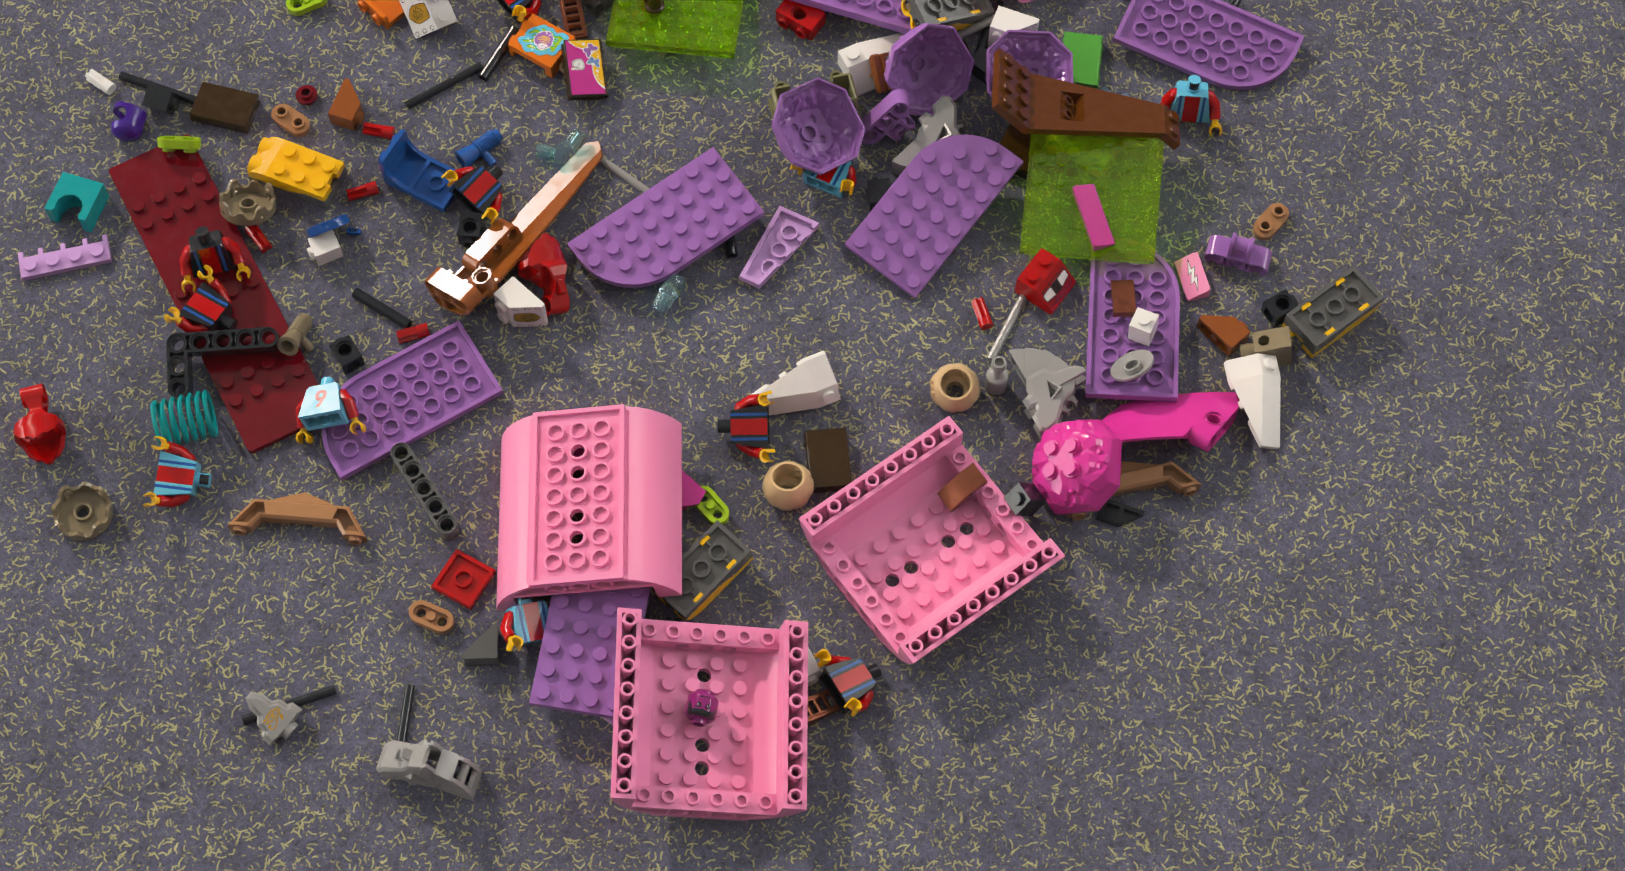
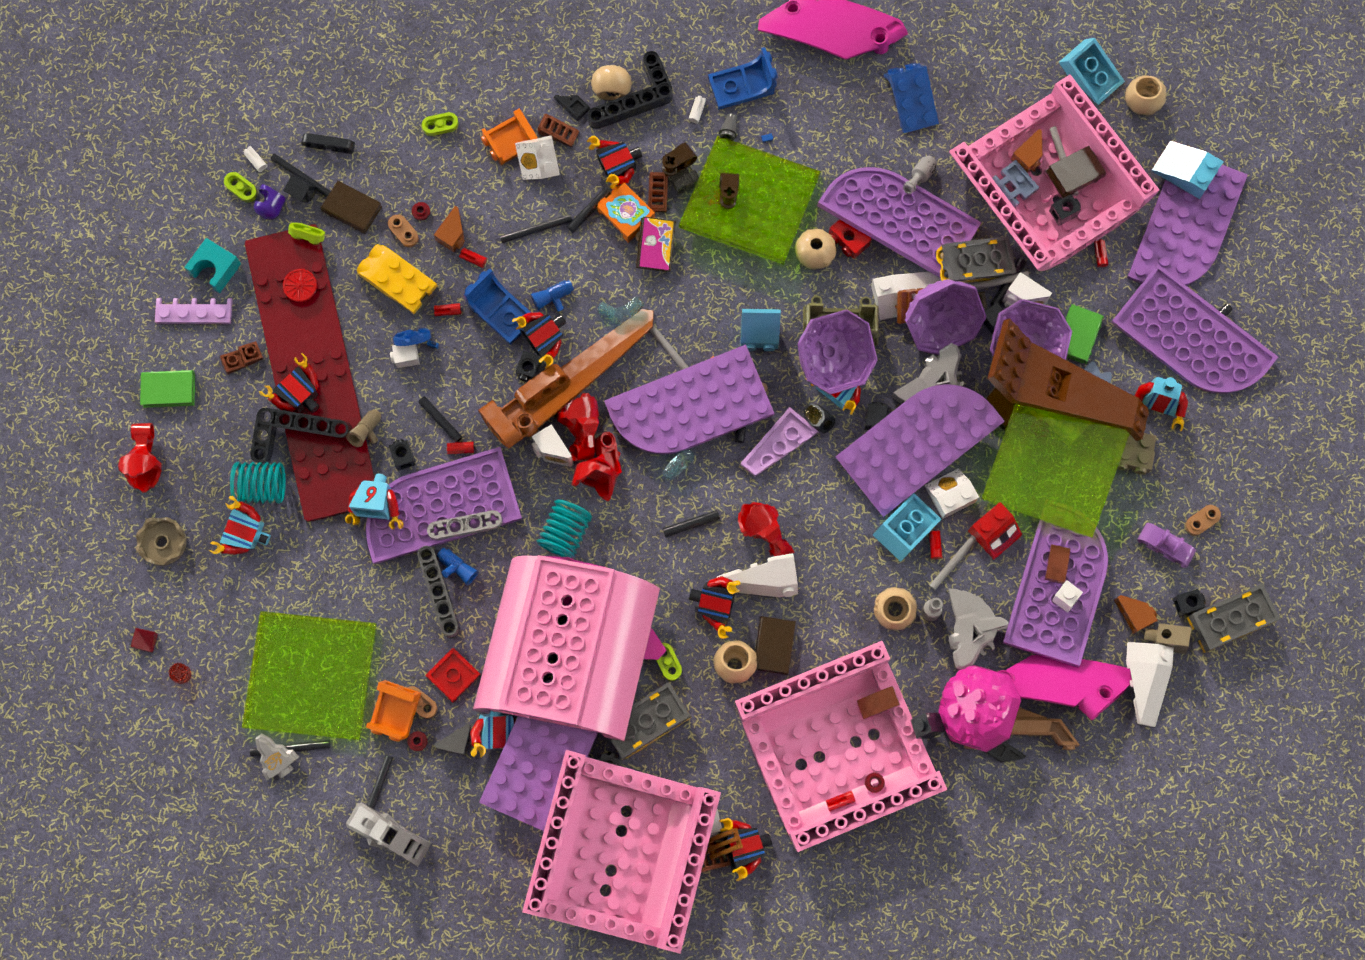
camera: 15 degrees right, 10 degrees up
torso [179,226,251,293] -> none
dark tan plate [219,179,276,226] -> none
medium nougat helmet [227,492,368,545] -> none
red piece [244,225,273,253] -> none
magenta head [685,689,719,727] -> none
medium lavender piece [861,89,916,145] -> none
dark pink slope [1073,184,1115,251] -> none
light grey dish [1110,350,1154,382] -> none
bright pink slope [1174,252,1210,302] -> none
none -> dark red slope [131,628,158,653]
none -> bright green piece [140,370,195,408]
none -> clear red wheel [169,663,192,684]
none -> copper slope [220,341,263,375]
none -> lime plate [224,172,258,203]
none -> clear neon green plate [242,611,377,741]
none -> red wheel [283,269,317,302]
none -> black beam [301,133,355,154]
none -> orange panel [366,680,421,742]
none -> dark red plate [408,731,428,751]
none -> light grey beam [427,510,503,540]
none -> blue piece [437,548,479,586]
none -> teal piece [536,499,592,559]
none -> red piece [571,432,622,501]
none -> black piece [662,510,720,538]
none -> pearl gold tile [707,828,743,860]
none -> red piece [738,502,795,556]
none -> medium azure slope [741,309,781,351]
none -> tan piece [795,228,836,270]
none -> black rock [803,403,835,434]
none -> red piece [825,790,856,811]
none -> dark red plate [865,772,885,793]
none -> medium azure slope [873,493,941,562]
none -> white slope [924,469,979,519]
none -> dark tan plate [1111,428,1157,475]

